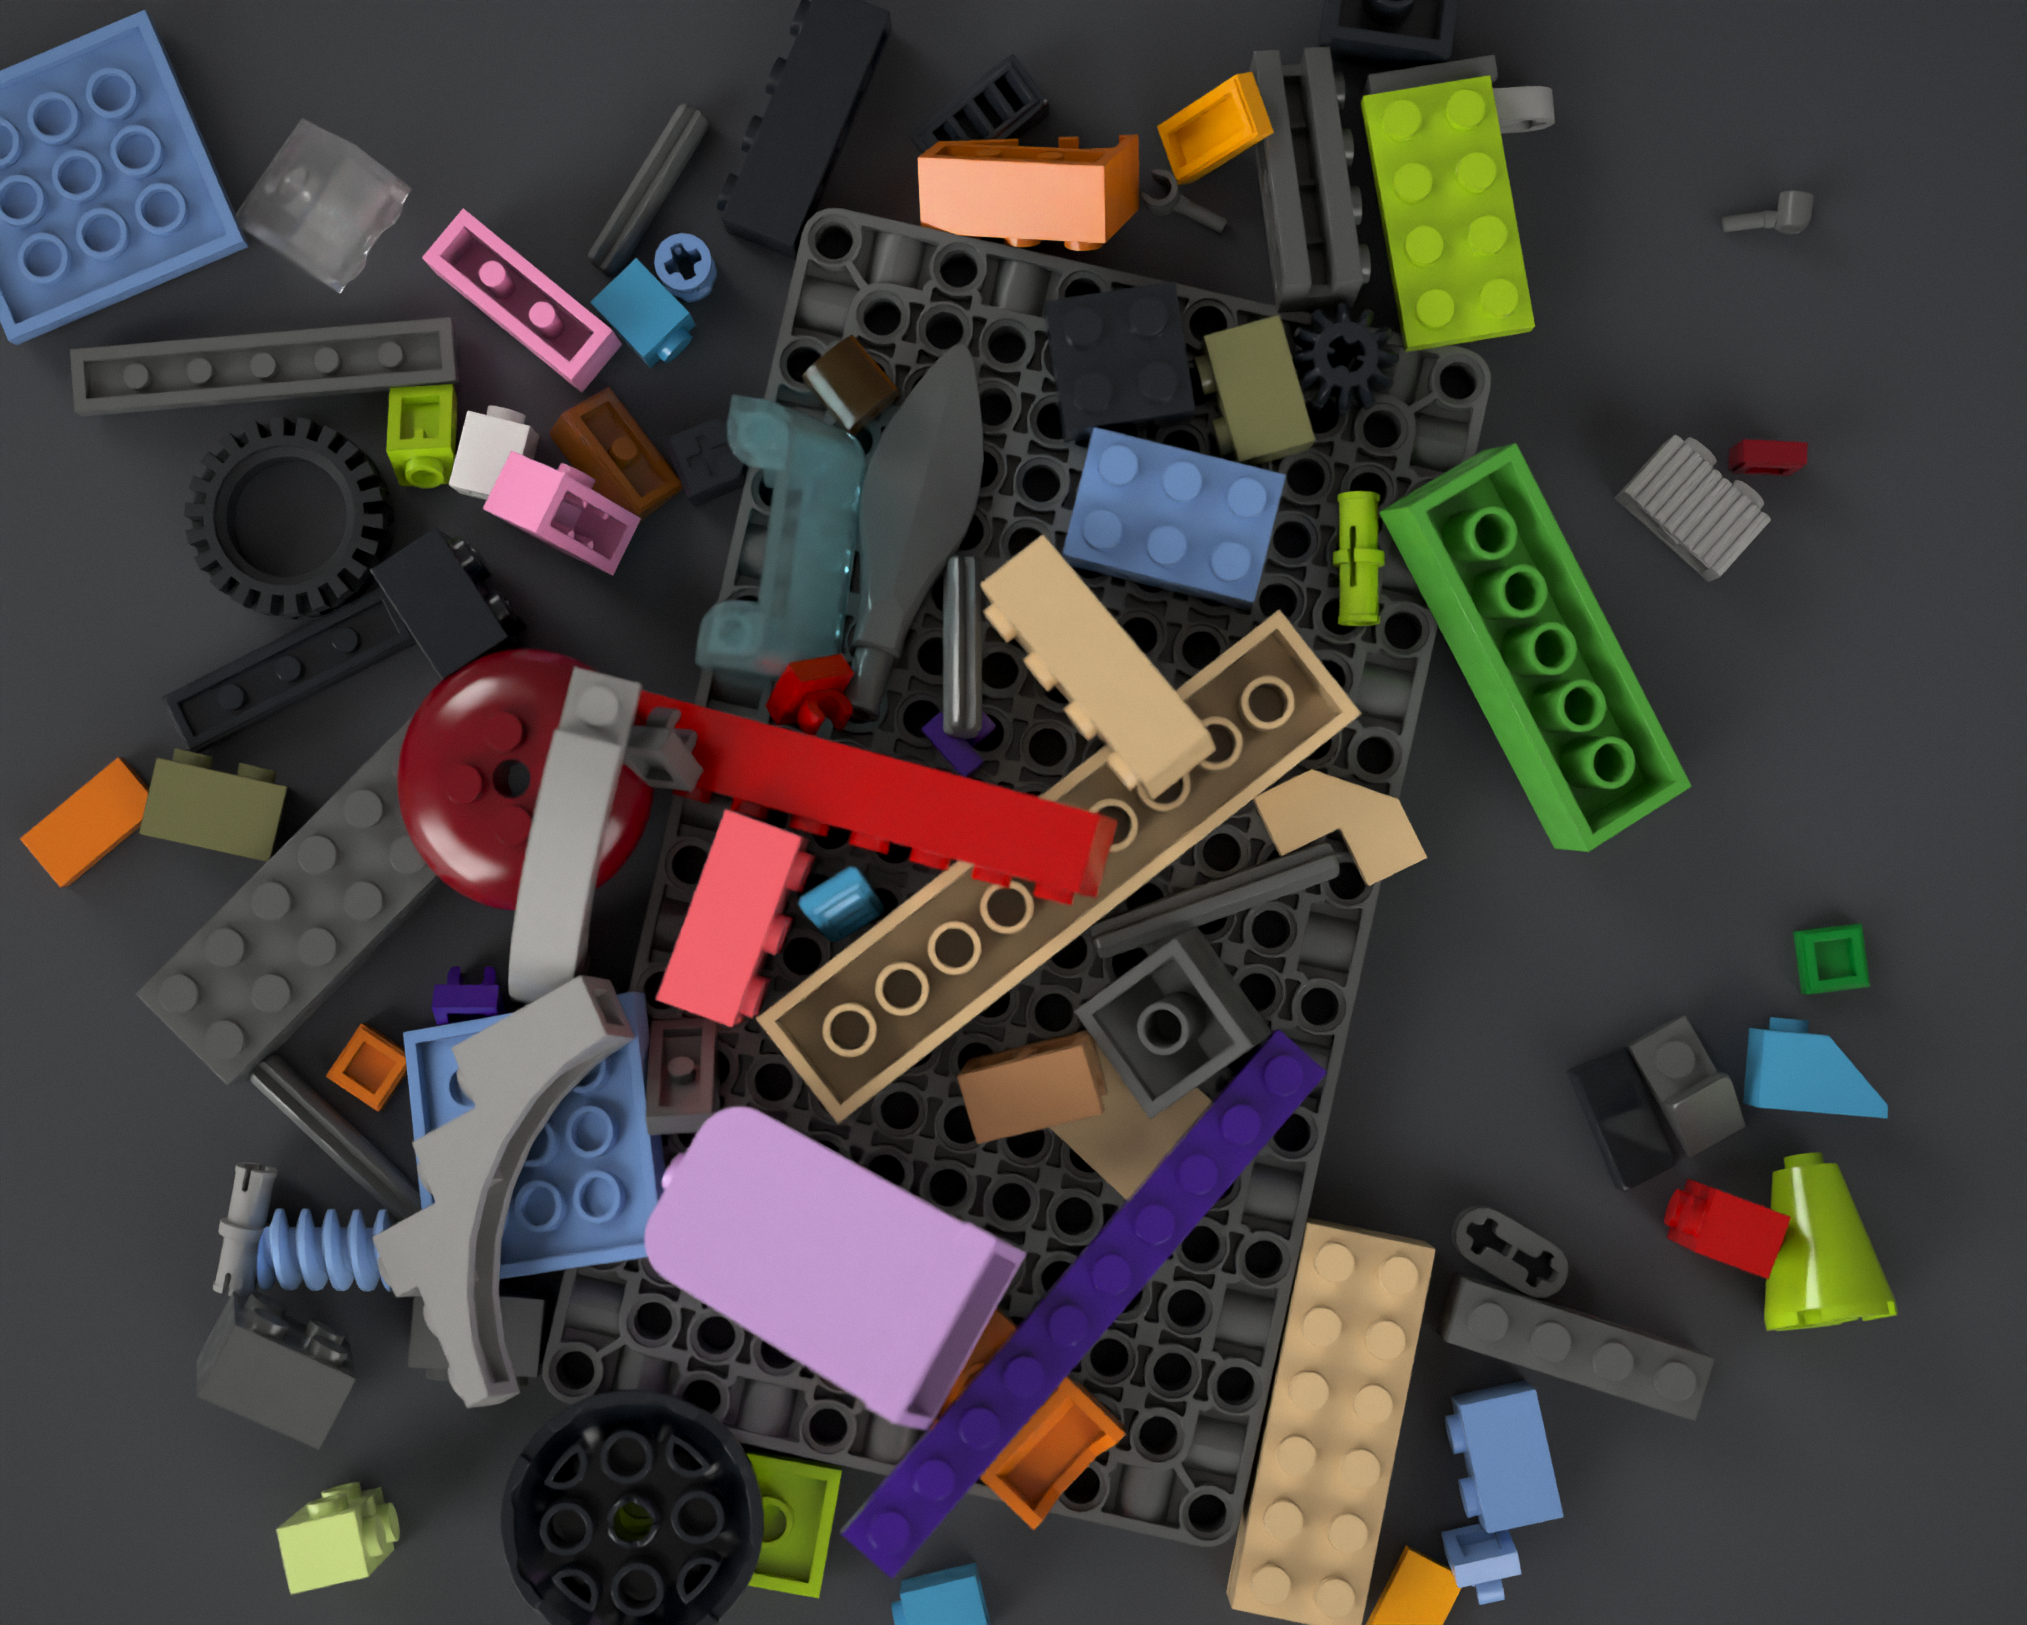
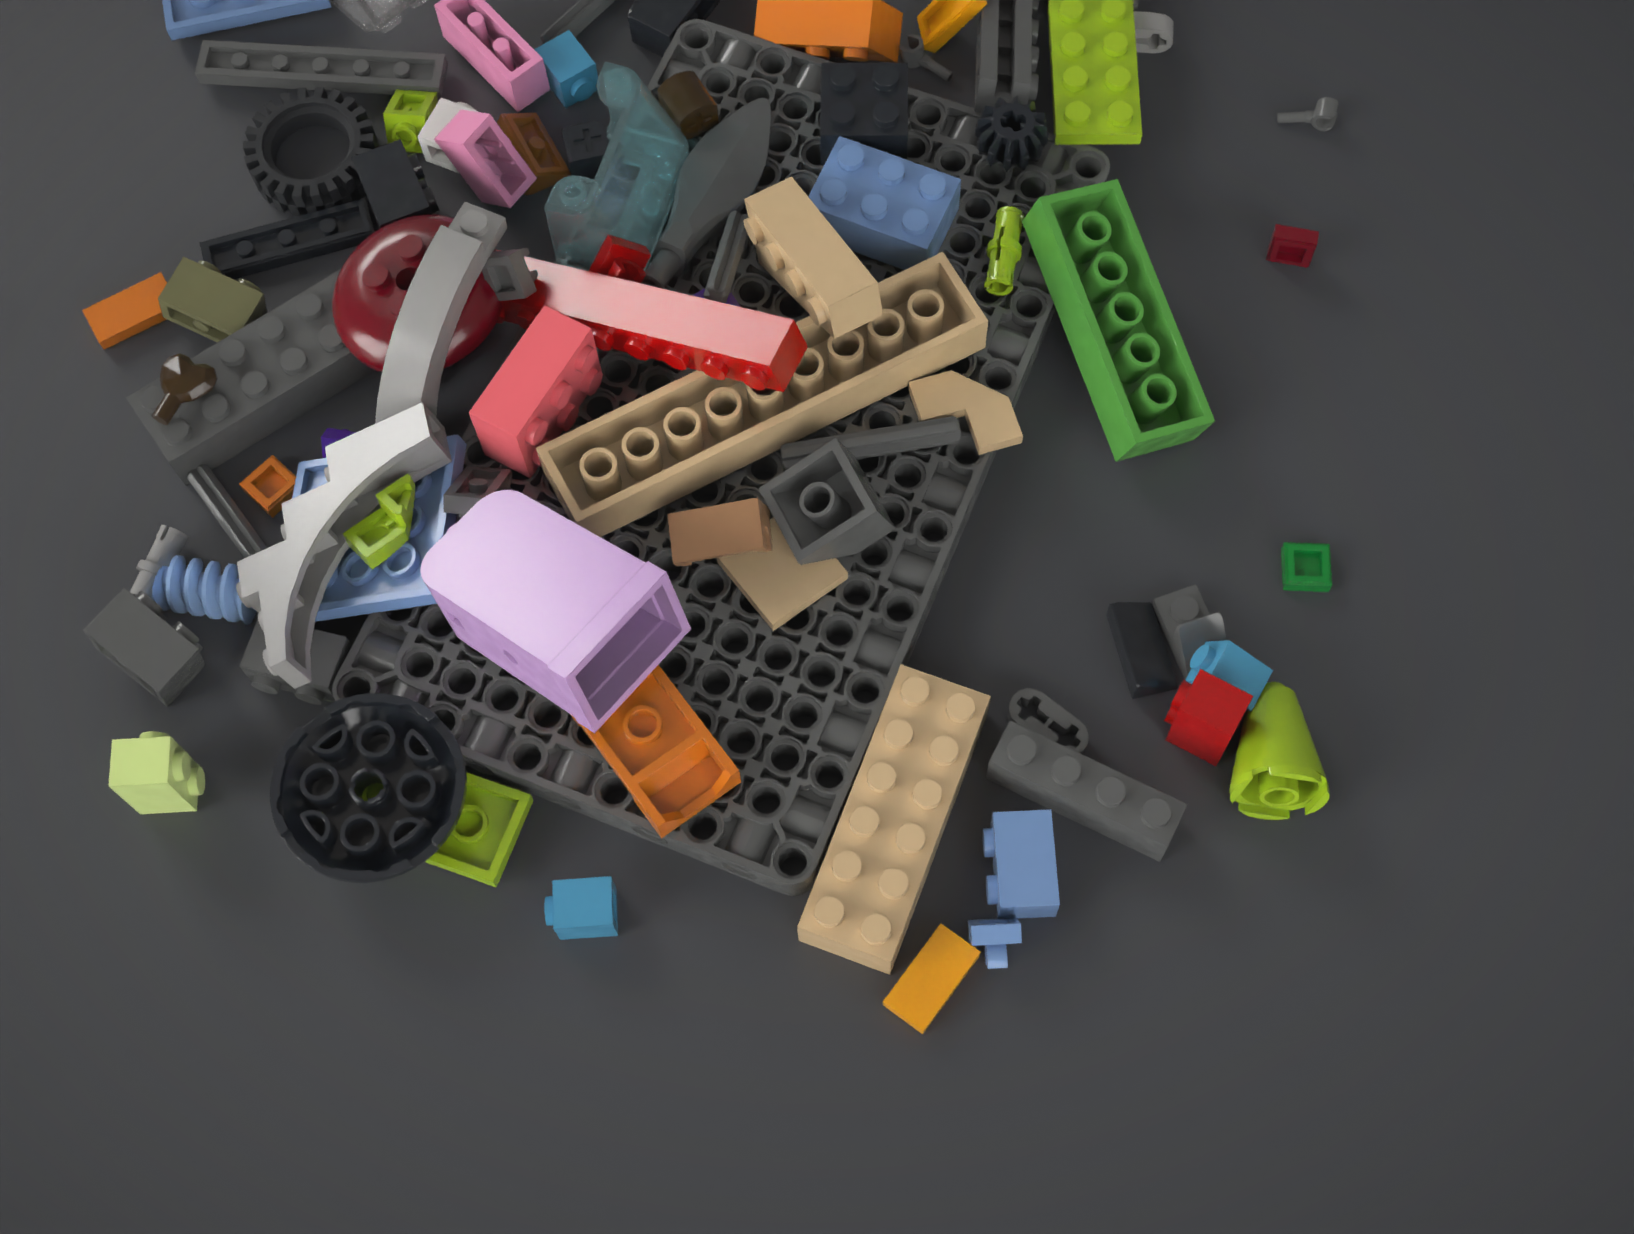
camera: 15 degrees right, 20 degrees down
medium blue bush [654,233,718,303] -> none
dark azure slope [799,866,885,942] -> none
dark purple plate [840,1029,1327,1579] -> none
olive brick [1193,315,1315,466] -> none
light grey brick [1614,435,1771,582] -> none
dark azure slope [1743,1017,1888,1118] -> none
none -> dark brown rock [151,353,218,425]
none -> lime slope [342,473,416,570]
none -> dark azure brick [1185,640,1273,711]

